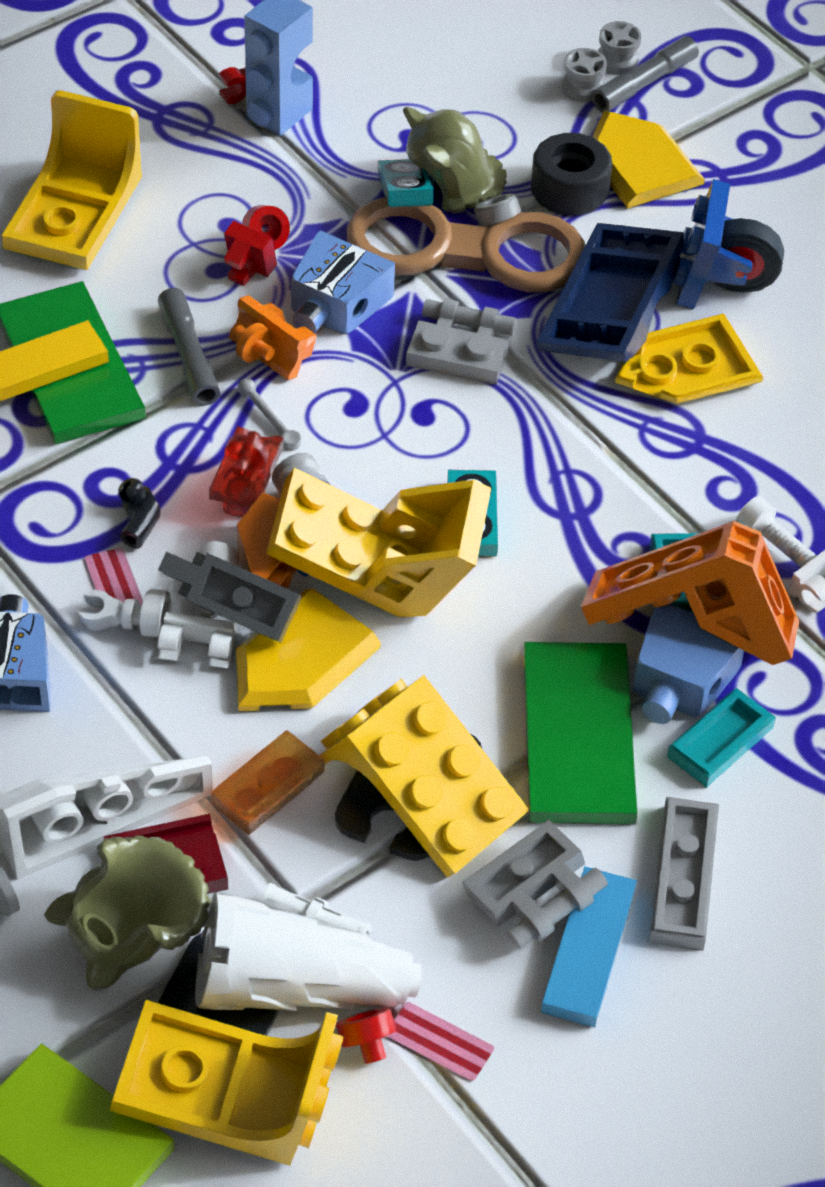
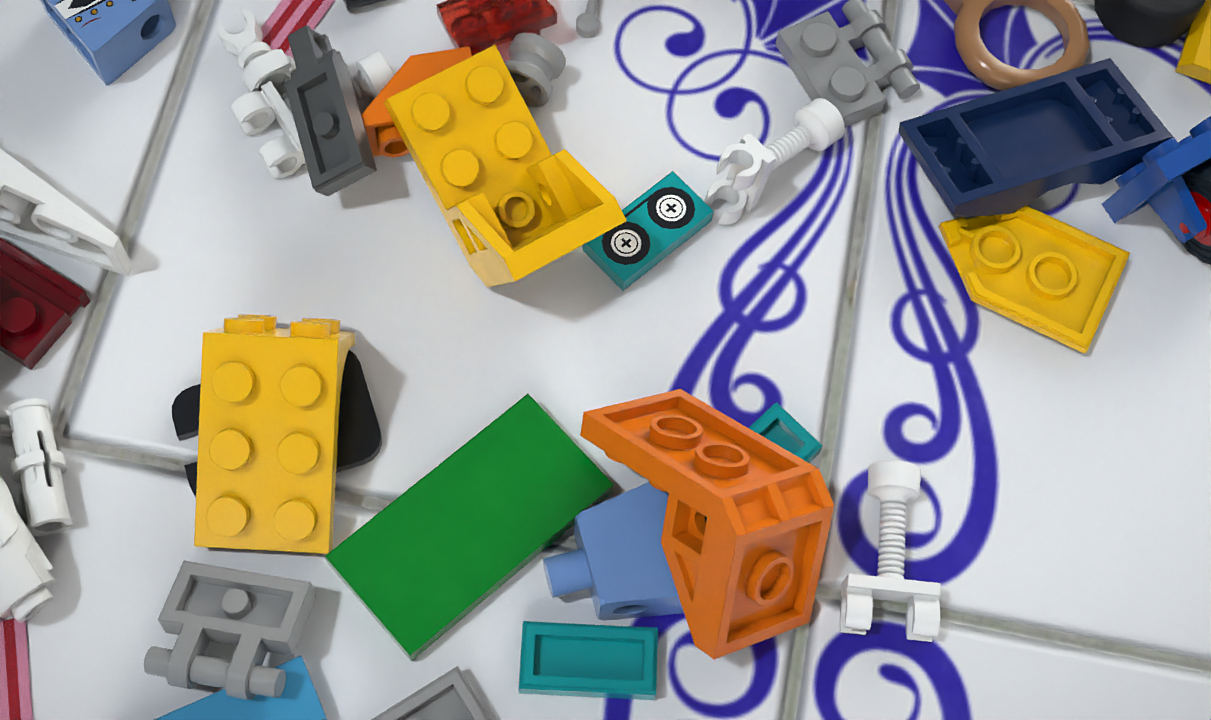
camera: 45 degrees right, 15 degrees up
clear orange plate [211,730,325,835] -> none
yellow tile [236,588,381,711] -> none
none -> white bar [704,98,845,225]

